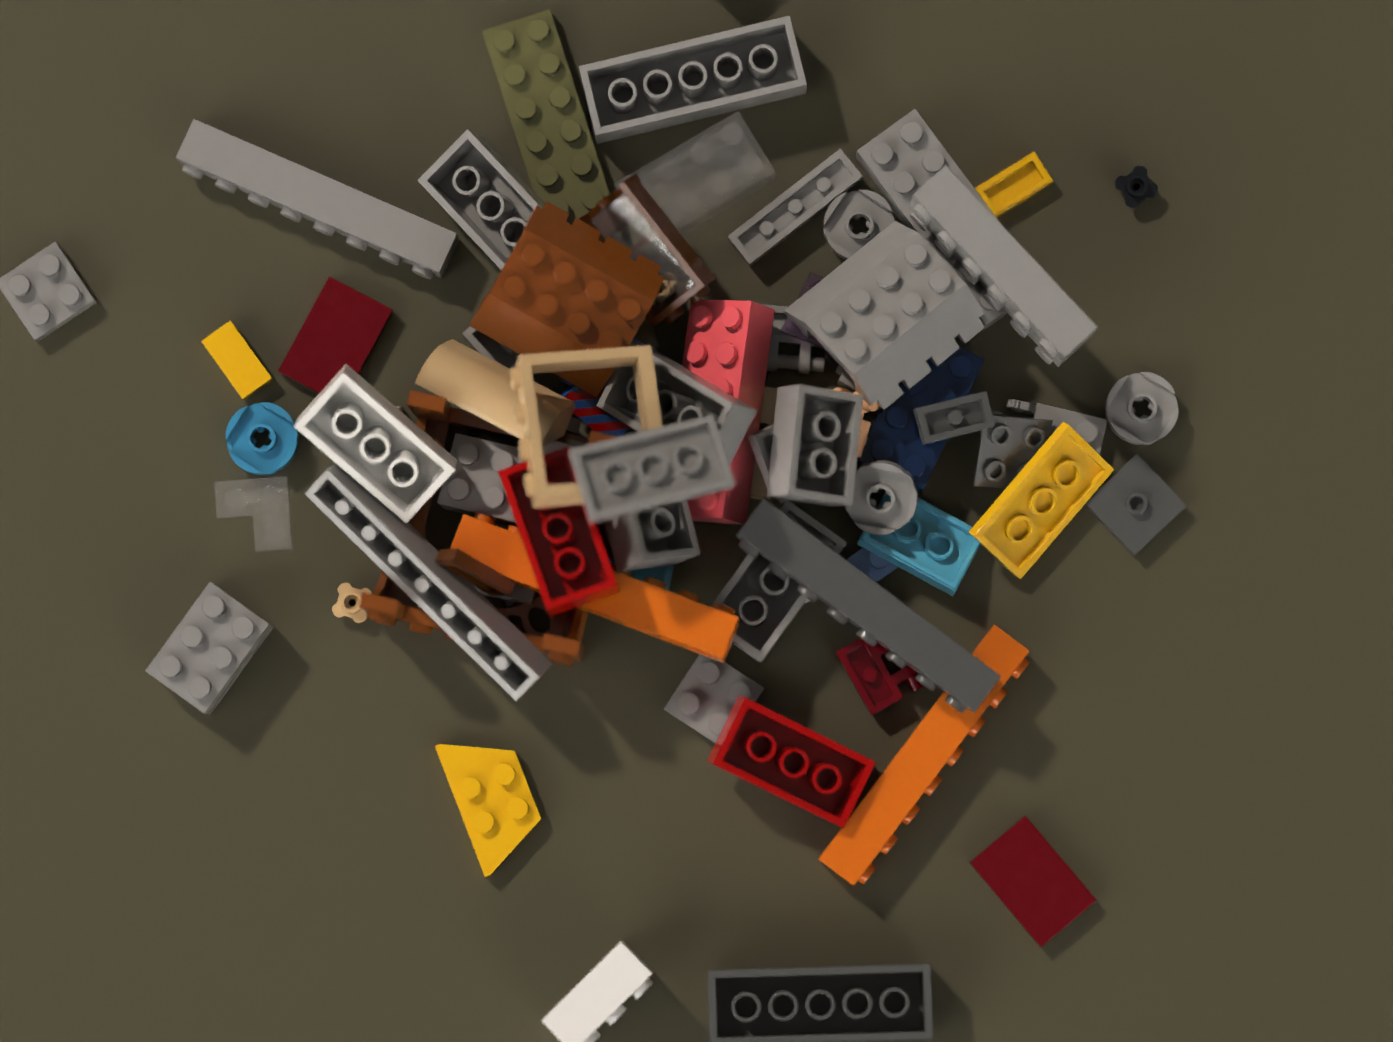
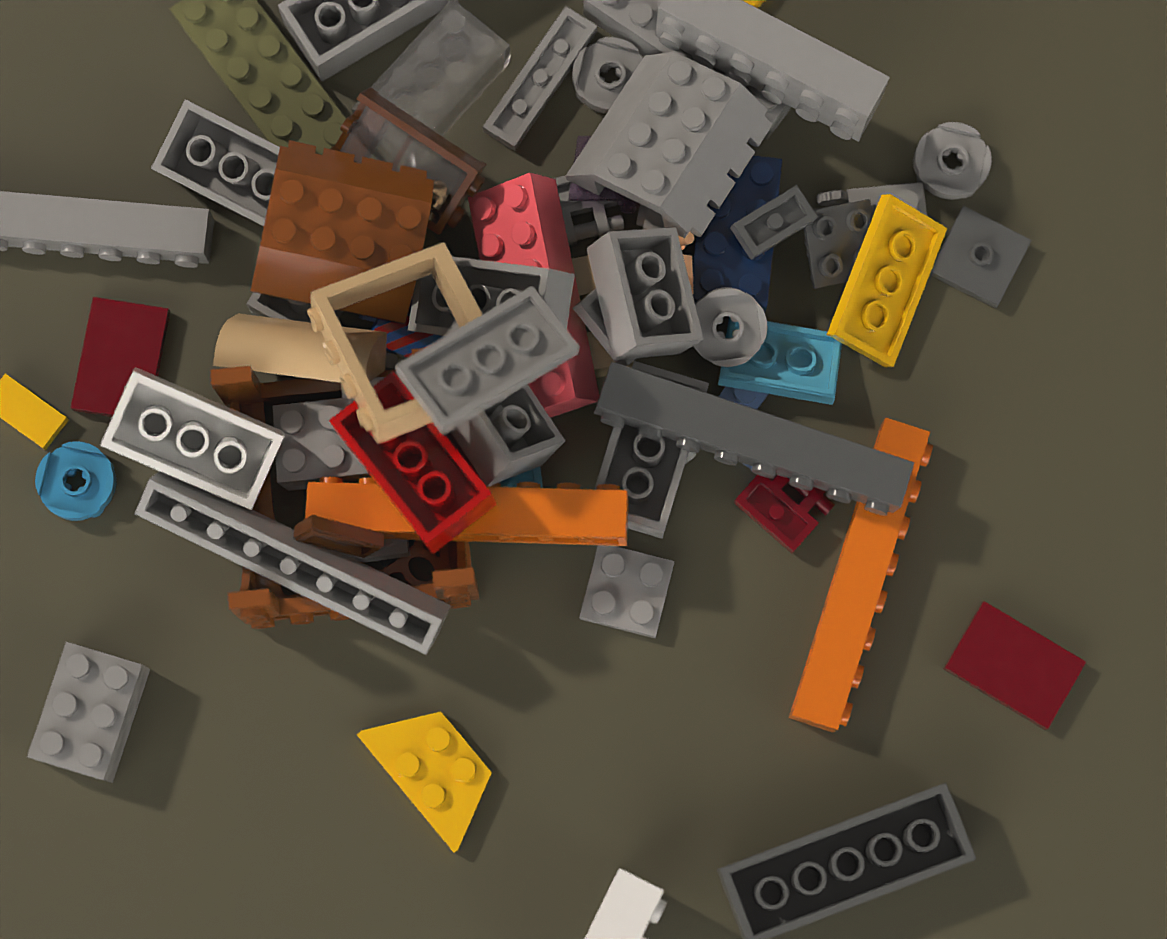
camera: 25 degrees left, 5 degrees down
clear plate [214,476,293,552] -> none
tan plate [332,583,372,623] -> none
red brick [707,696,876,828] -> none

